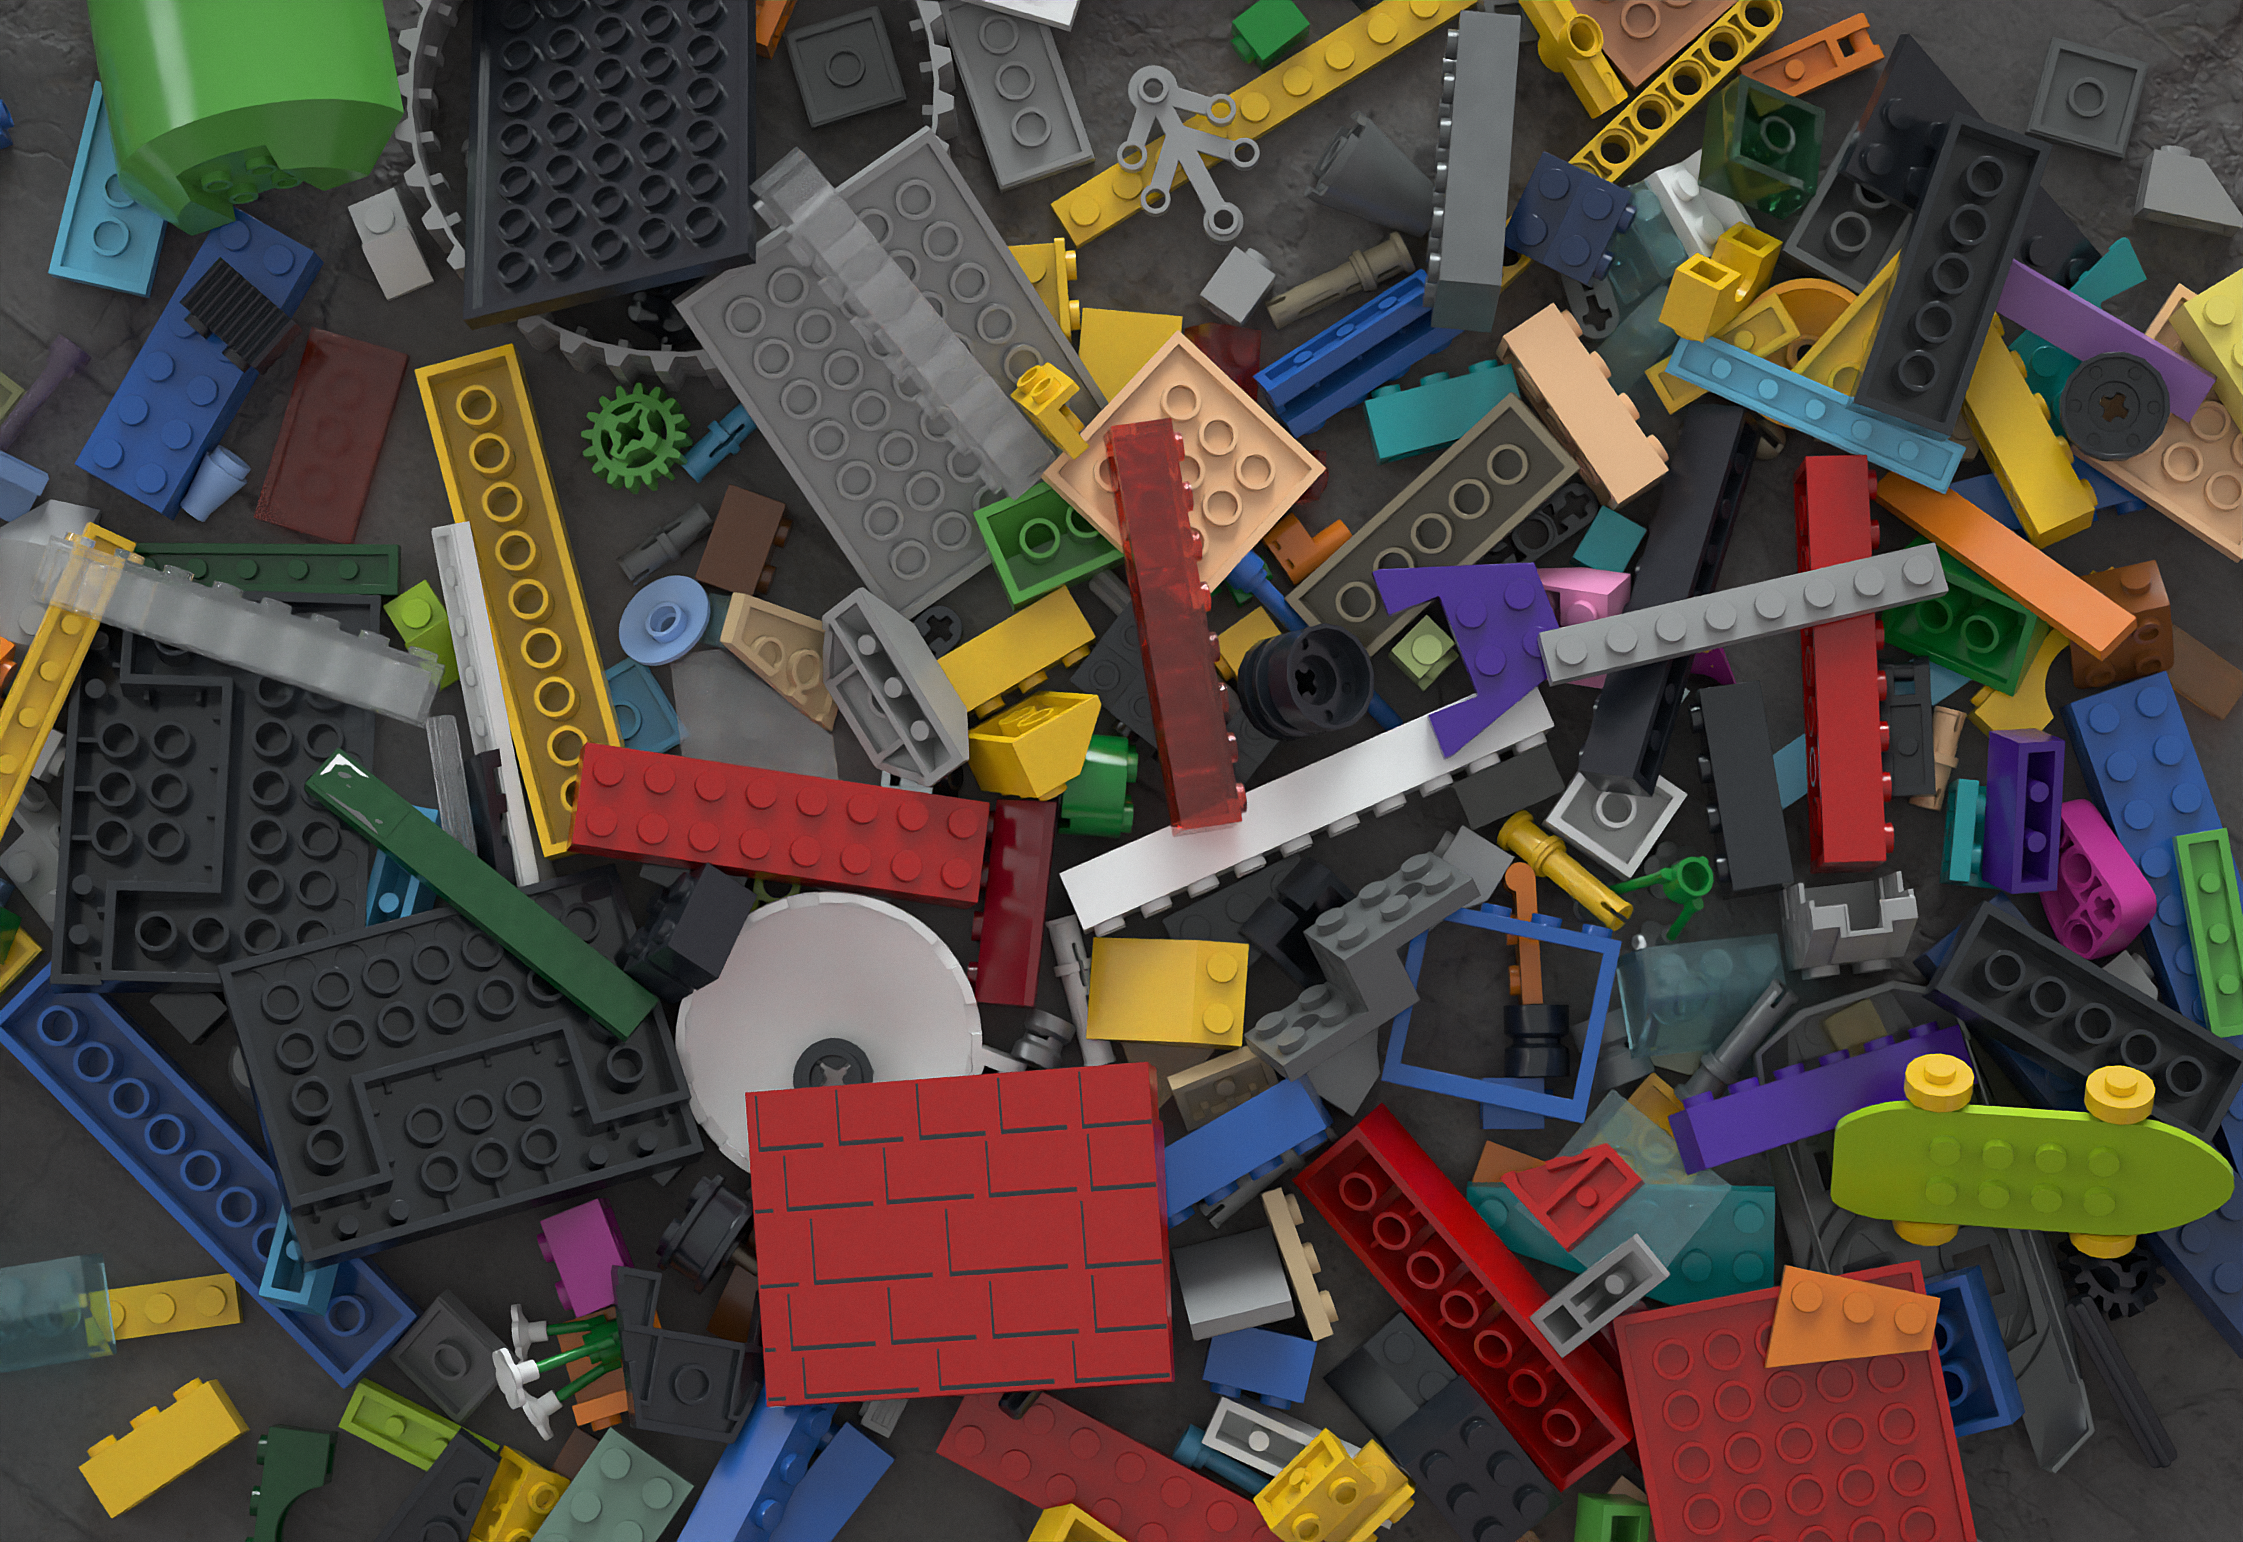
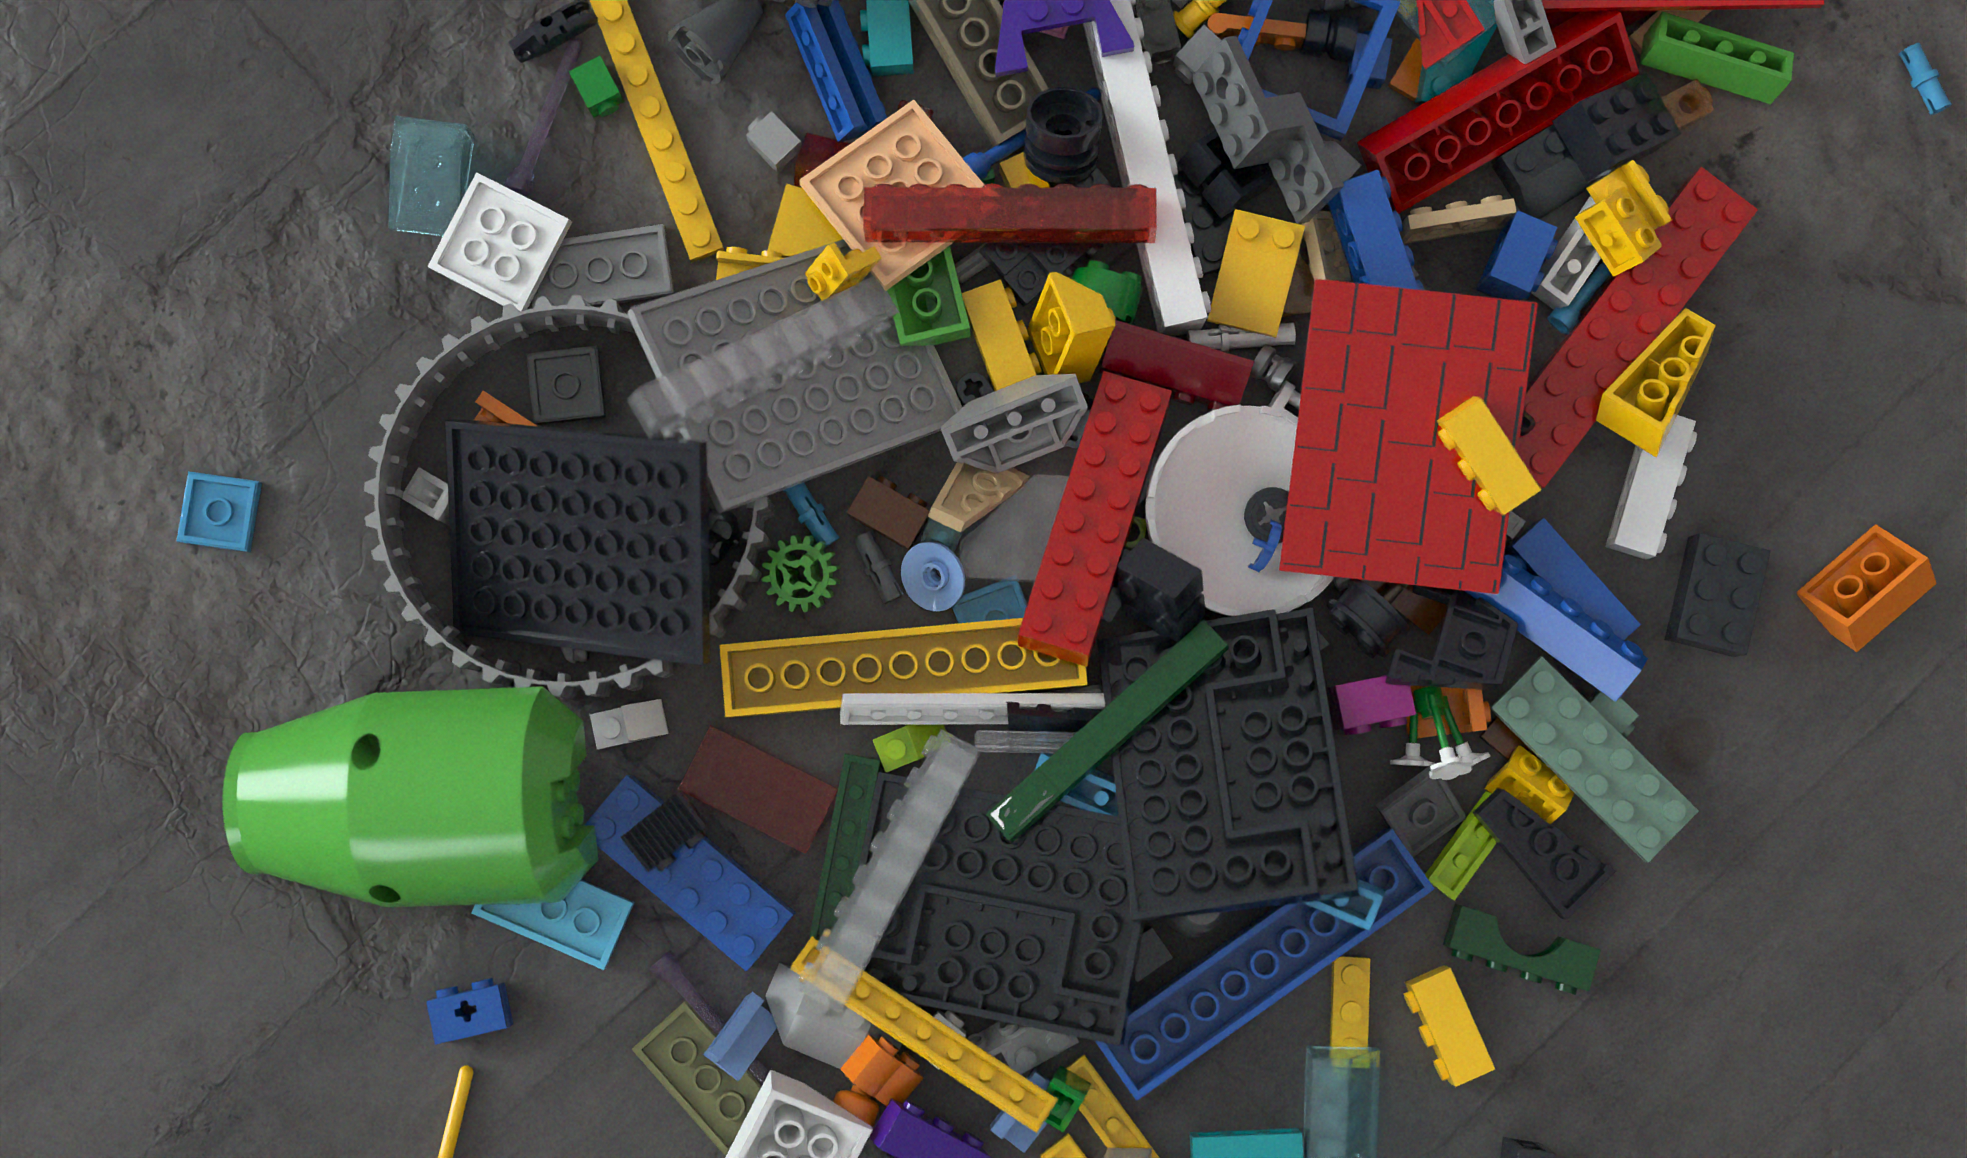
camera: 85 degrees left, 0 degrees up
light blue cone [180,445,251,522] -> none
light grey plant [1117,65,1260,245] -> none
light grey tile [1172,1226,1295,1340] -> none
orange piece [1261,512,1353,586] -> none
dark tan pin [1264,230,1416,331] -> none
yellowish green brick [1388,615,1459,692] -> none
none -> blue piece [1248,519,1282,572]
none -> yellow brick [1437,396,1541,515]

